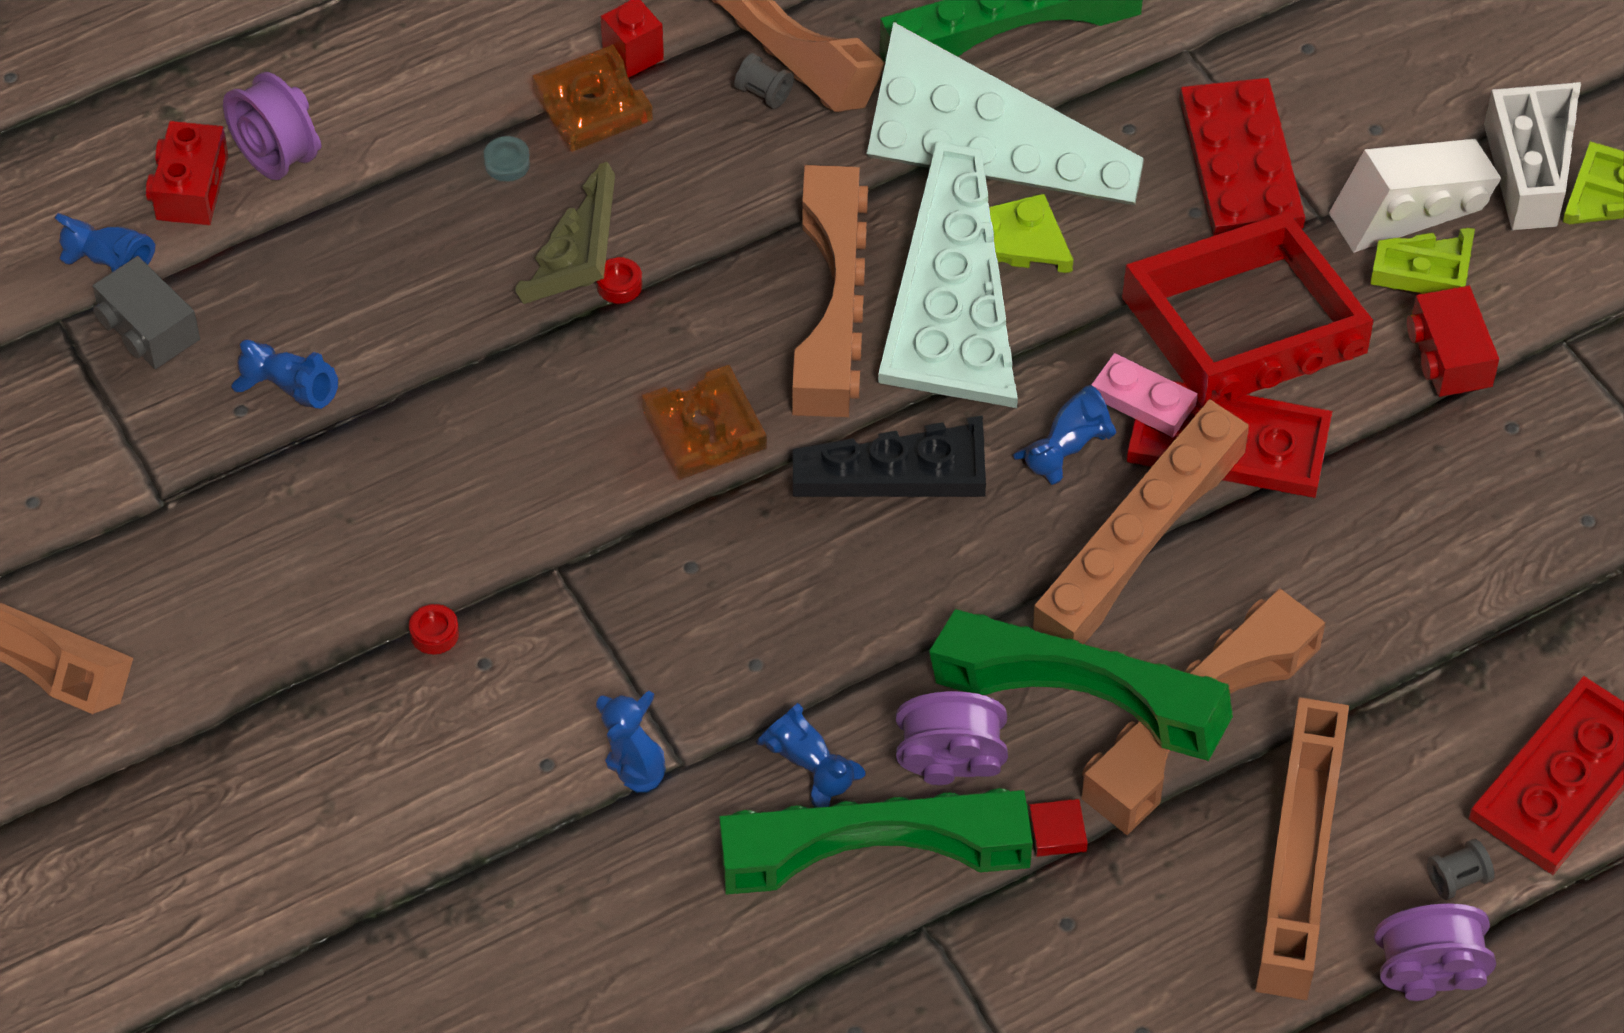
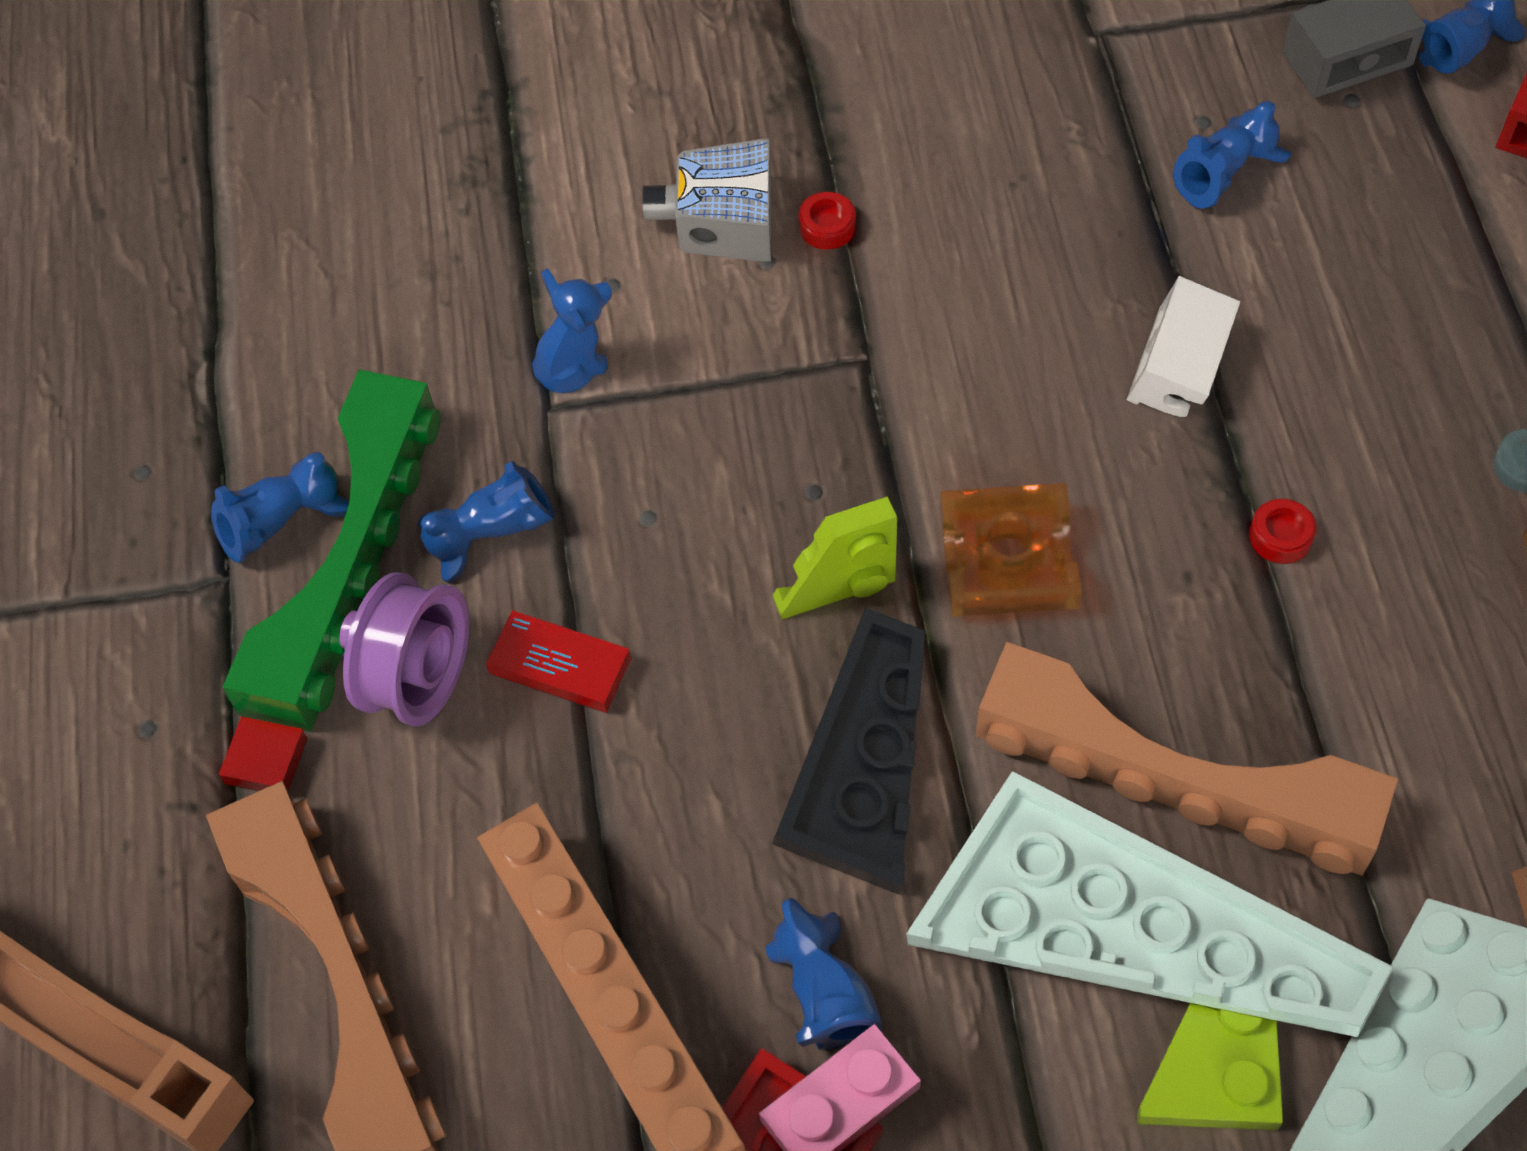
camera: 115 degrees right, 5 degrees up
olive wing [515,162,615,304] -> none
green arch [929,609,1233,761] -> none
none -> blue animal [211,452,349,563]
none -> red tile [486,610,632,713]
none -> torso [643,139,771,262]
none -> lime wing [773,496,897,620]
none -> white hinge [1126,276,1240,417]

